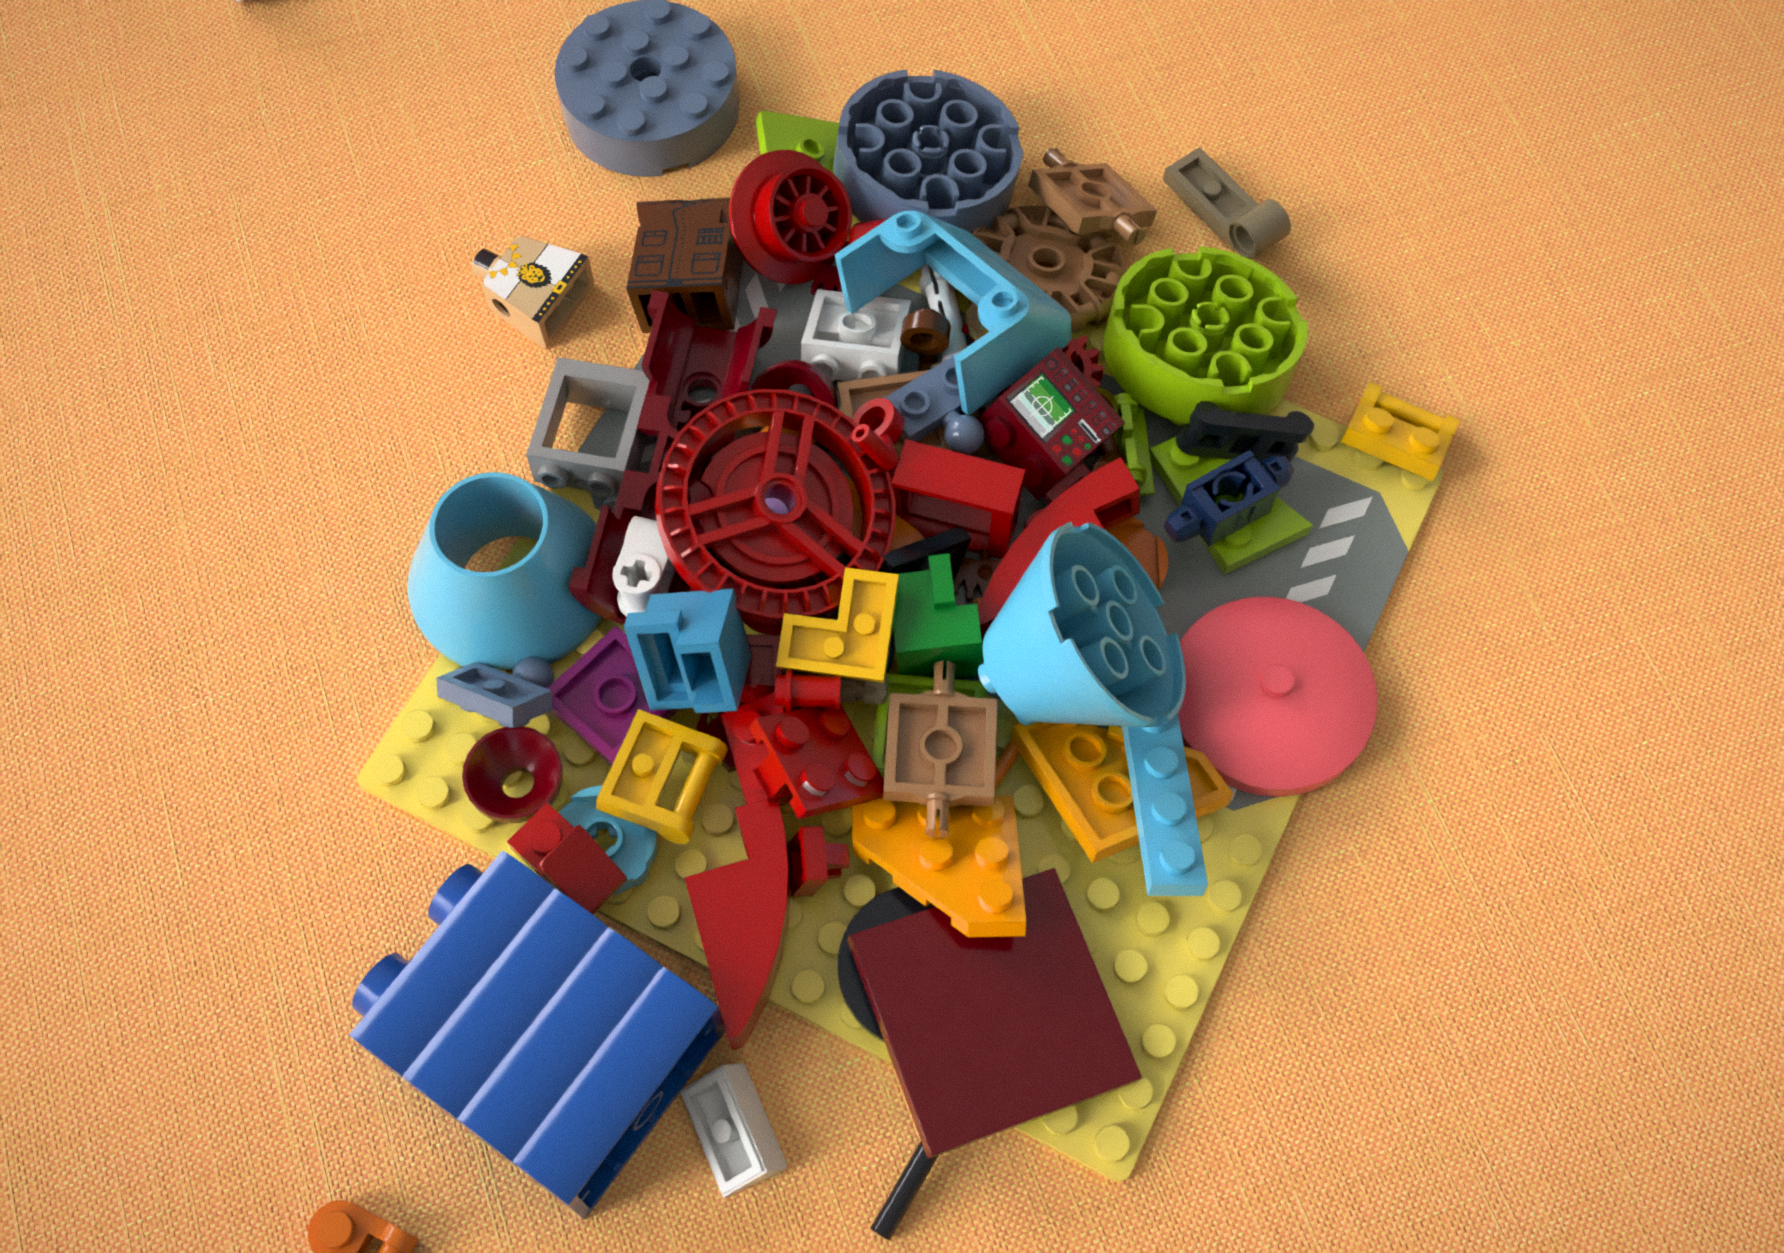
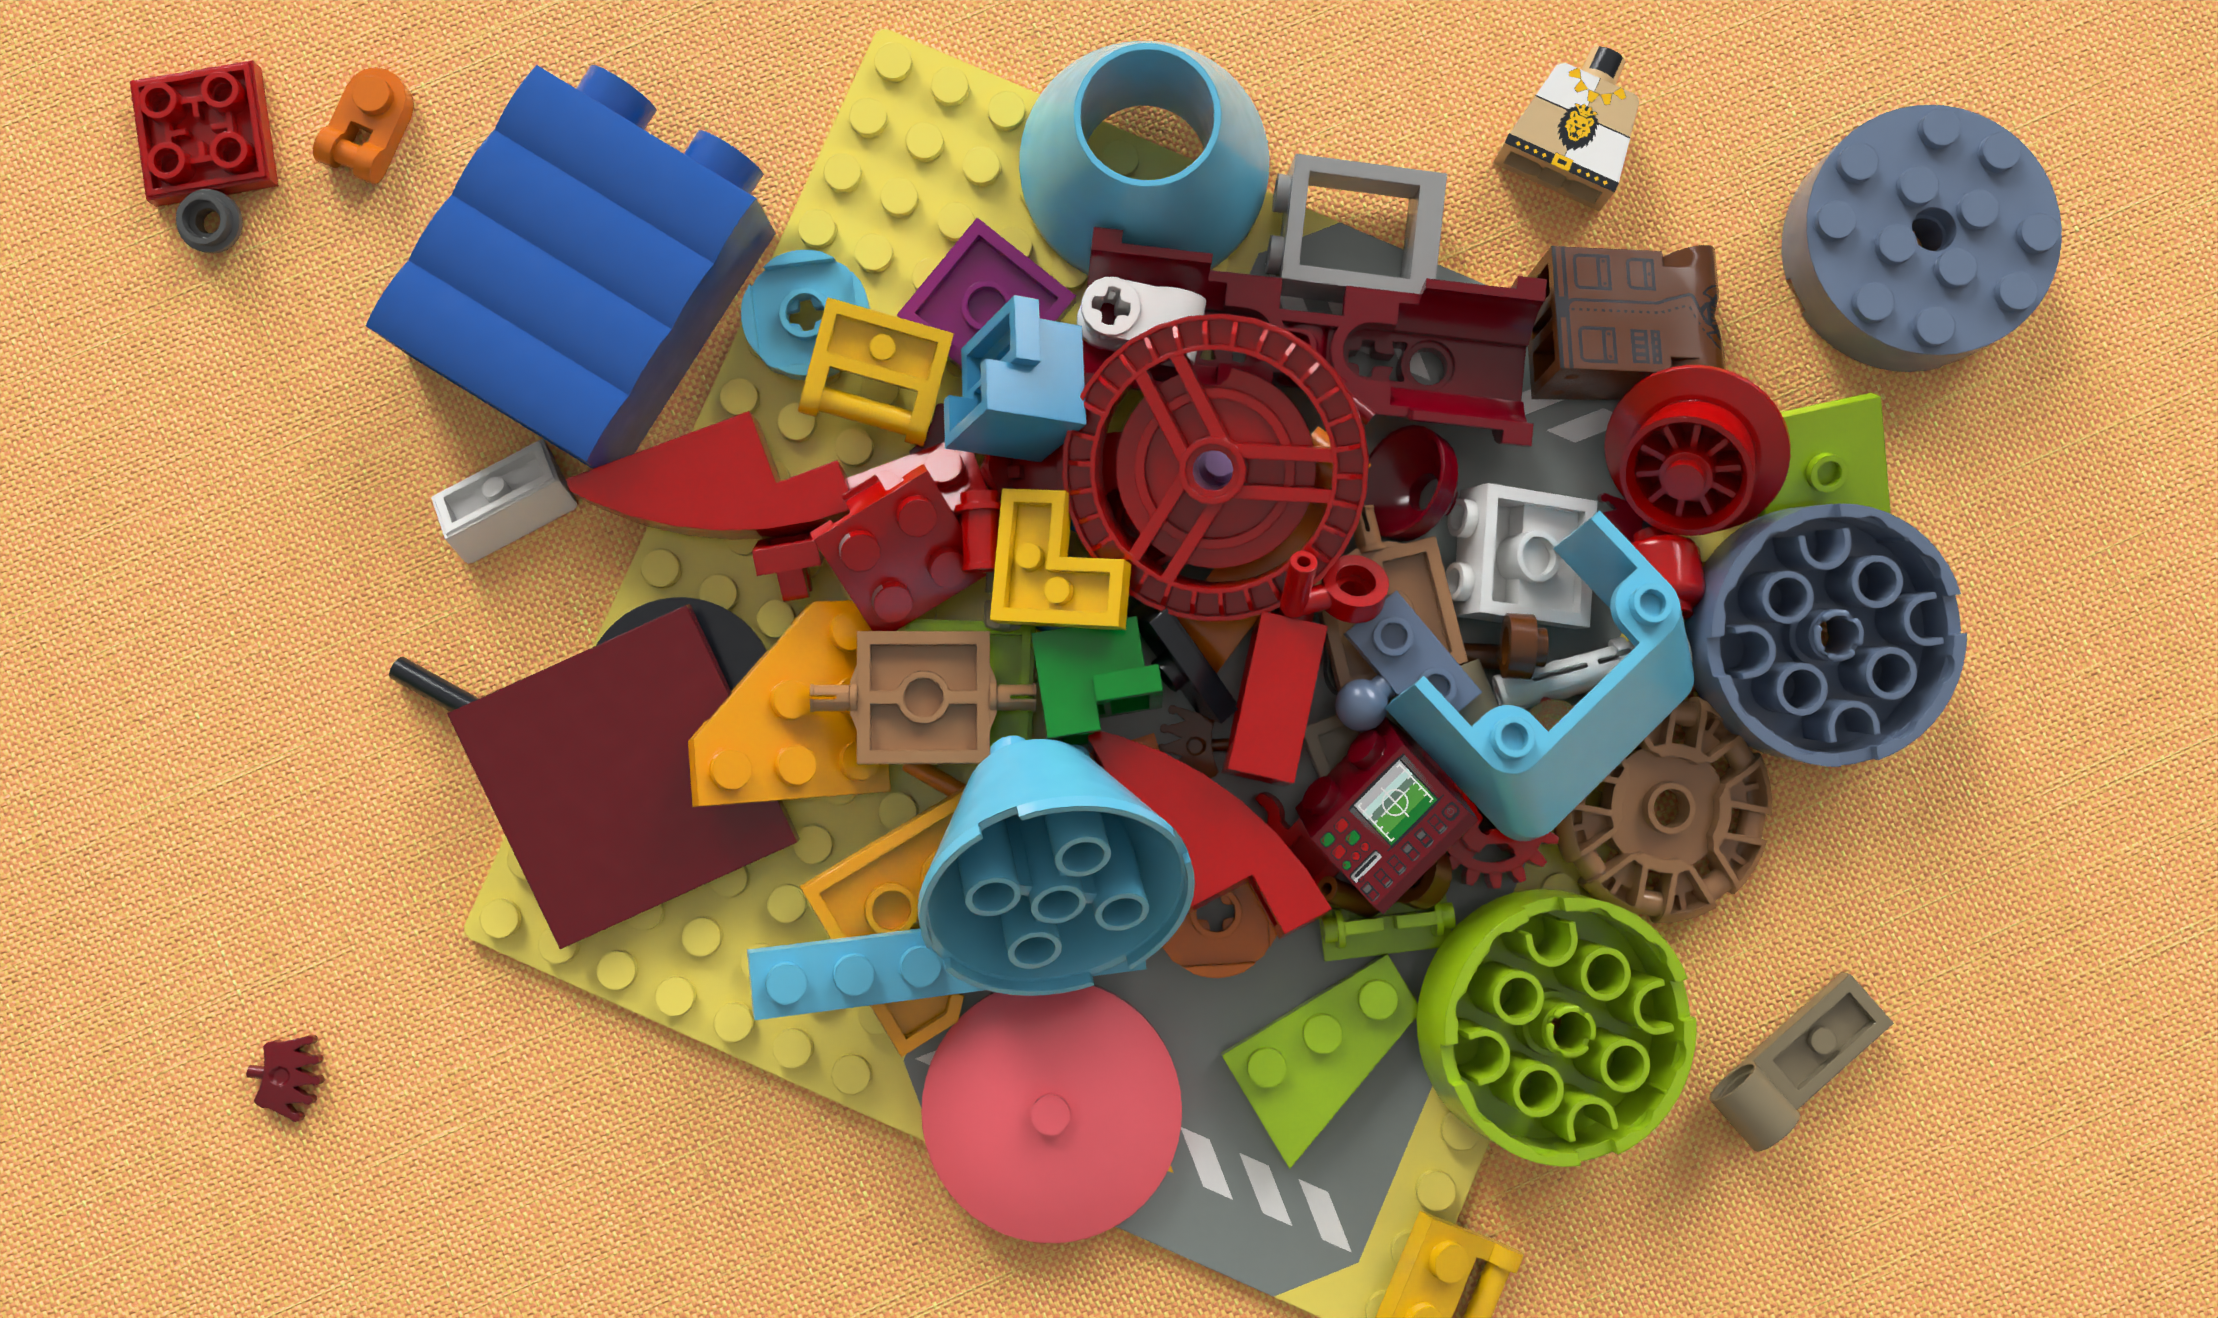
camera: 85 degrees right, 20 degrees up
sand blue plate [437,656,554,728] -> none
dark red piece [462,726,563,823] -> none
red slope [507,803,627,914] -> none
medium nougat plate [1028,148,1157,246] -> none
dark blue piece [1164,450,1294,547] -> none
black plate [1176,401,1314,463] -> none

